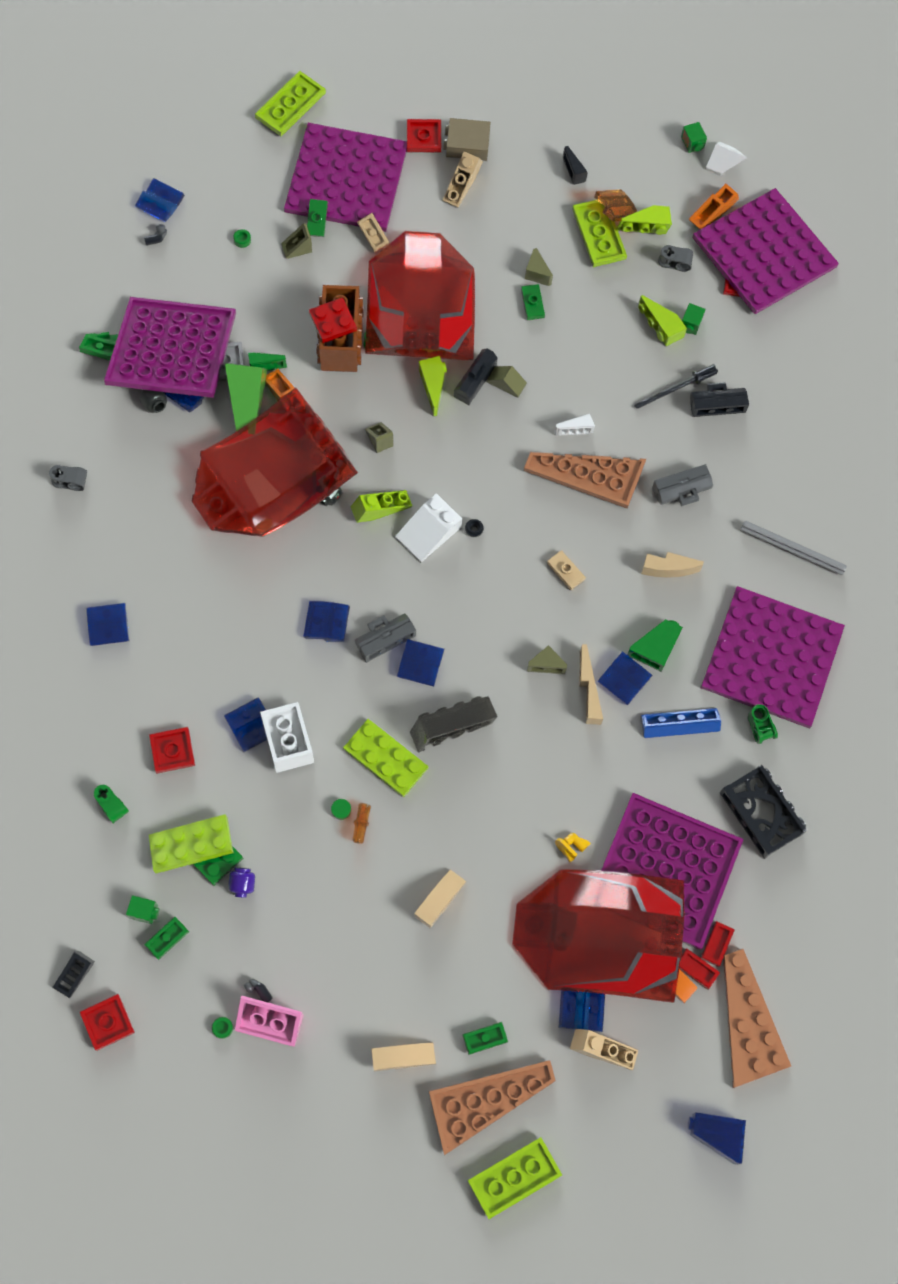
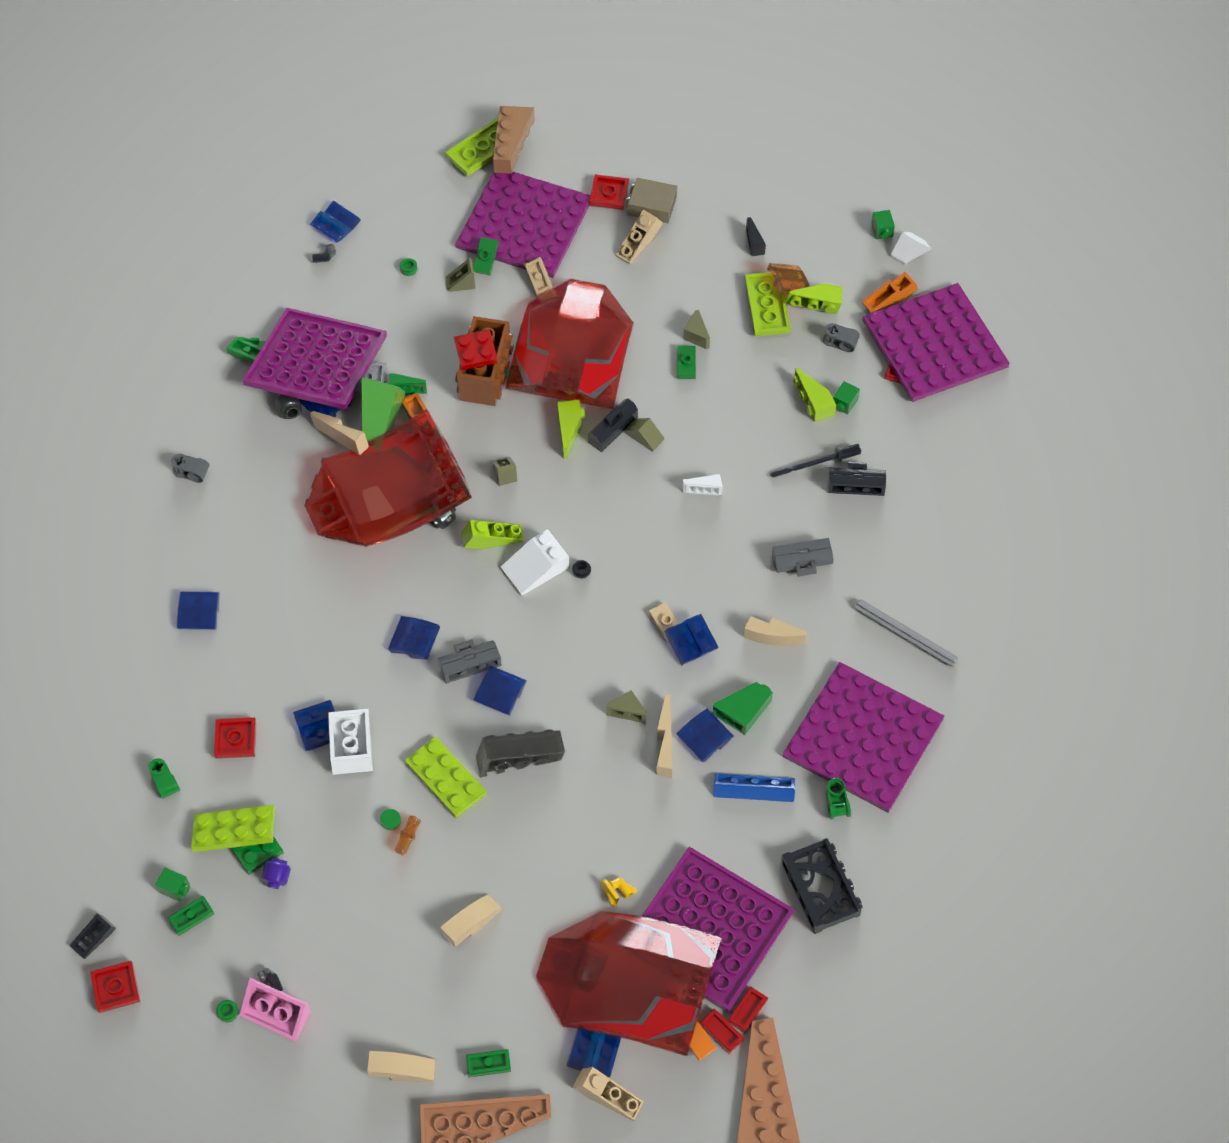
camera: 15 degrees right, 10 degrees down
nougat wing [524,452,646,509] -> none
none -> tan slope [310,411,369,455]
none -> medium nougat wedge [493,106,535,174]
none -> clear blue slope [664,614,719,666]

